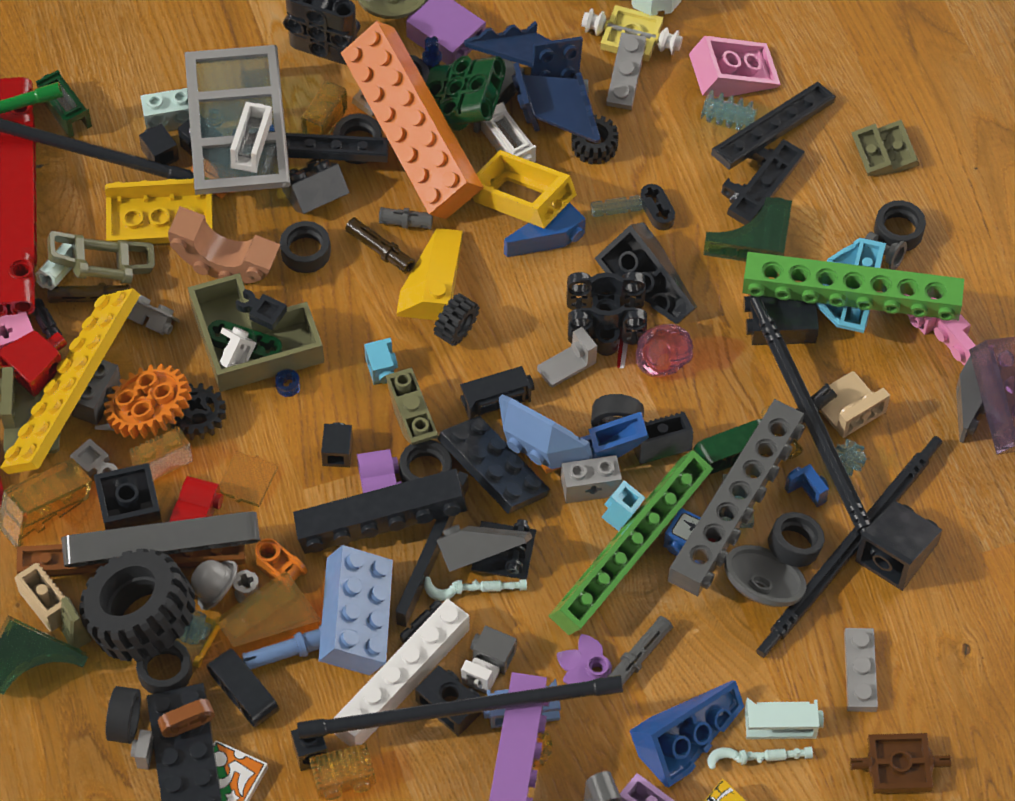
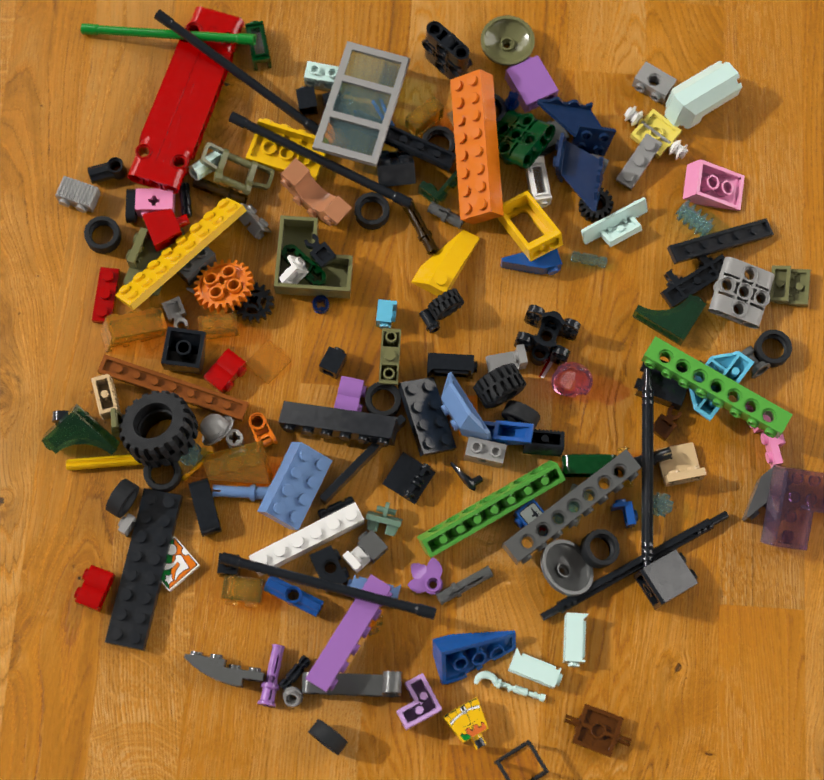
camera: 20 degrees right, 15 degrees up
dark grey beam [61,512,260,567] -> none
dark orange beam [158,699,215,737] -> none
white window [230,102,272,173] -> none
light aqua piece [424,577,527,601] -> none
dark grey slope [437,524,533,572] -> none
black wedge [594,222,697,324] -> none
medium azure brick [601,480,646,531] -> none
black beam [640,184,675,230] -> none
light grey plate [844,628,878,712] -> none
none -> yellow axle [66,454,142,471]
none -> black piece [229,112,413,209]
none -> blue piece [263,576,324,617]
none -> sand green hips [366,502,403,536]
none -> clear green bracket [418,171,458,204]
none -> black pin [419,308,440,333]
none -> black bar [450,462,483,491]
none -> black tyre [473,363,526,409]
none -> light aqua window [563,612,589,667]
none -> light aqua bracket [581,197,648,247]
none -> reddish brown plate [654,405,682,441]
none -> light grey connector [708,257,775,329]

